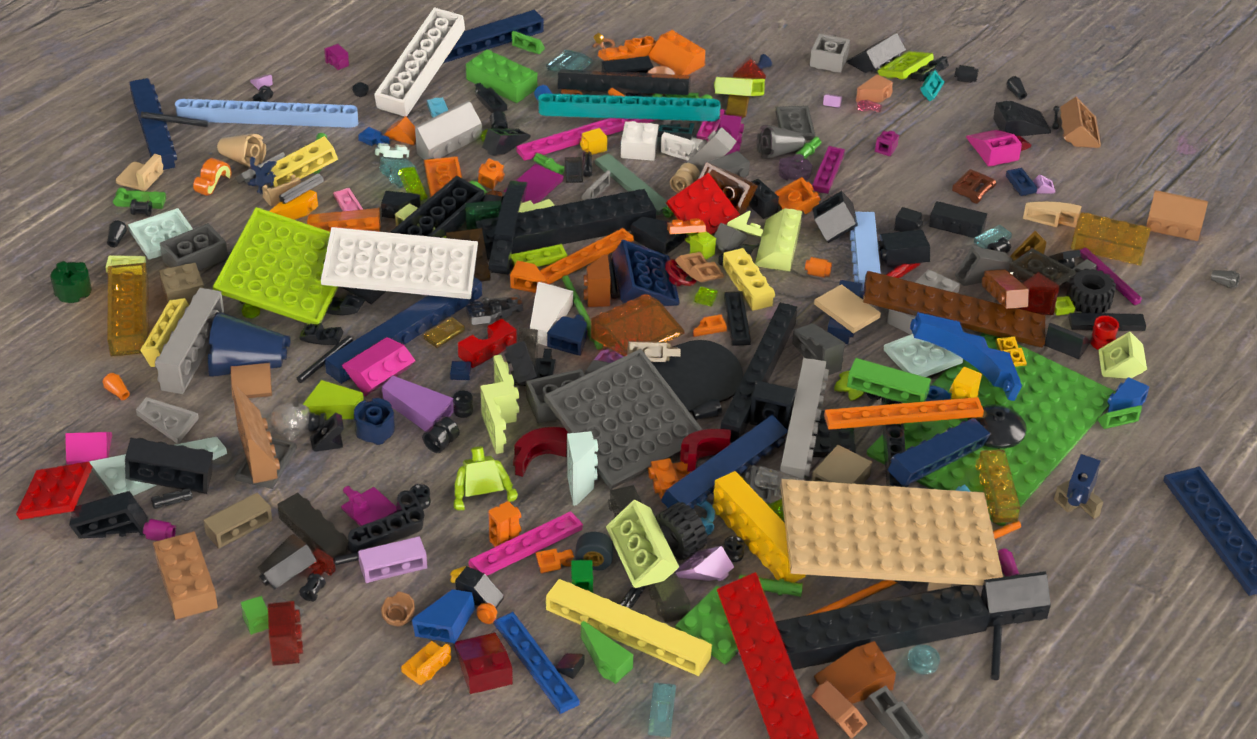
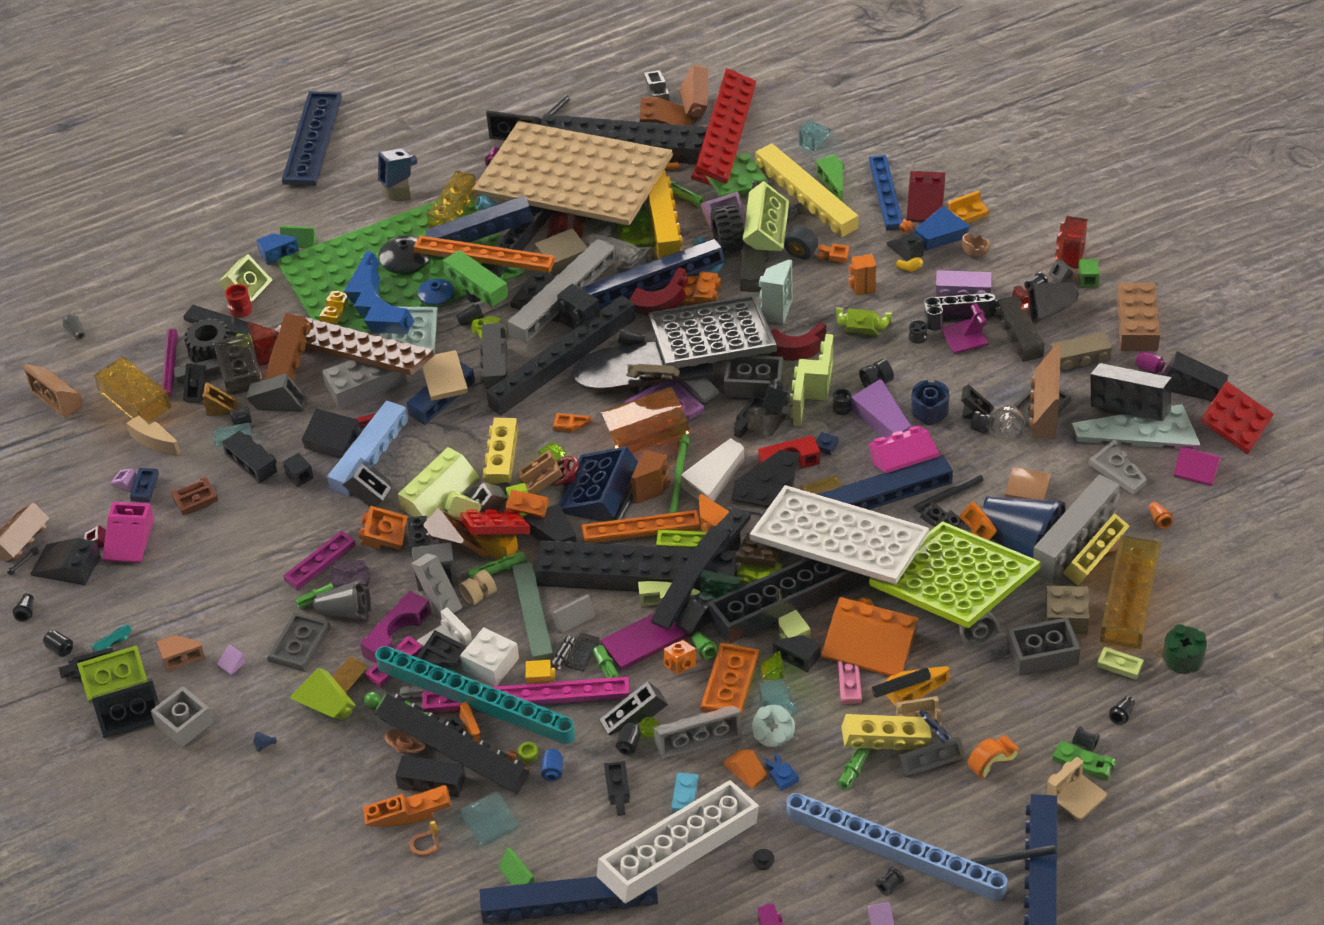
camera: 150 degrees left, 5 degrees up
light aqua plate [128,208,193,260] -> none
tan cone [217,134,266,168] -> none
lime slope [303,380,364,420] -> none
bright green brick [466,49,538,103] -> none
dark pink plate [469,511,583,576] -> none
dark blue torso [547,315,587,356] -> none
black slope [555,653,585,679] -> none
green brick [571,560,593,593] -> none
orange slope [648,30,706,75] -> none
black tile [724,291,751,346] -> none
black wheel [724,536,745,562] -> none
clear red slope [733,55,766,79] -> none
orange brick [805,257,832,278] -> none
clear pink arm [857,100,882,112] -> none
magenta brick [875,130,899,157] -> none
clear light blue plate [907,645,940,675] -> none
yellow brick [950,367,982,399] -> none
black slope [1044,323,1091,359] -> none
none -> orange slope [959,501,997,541]

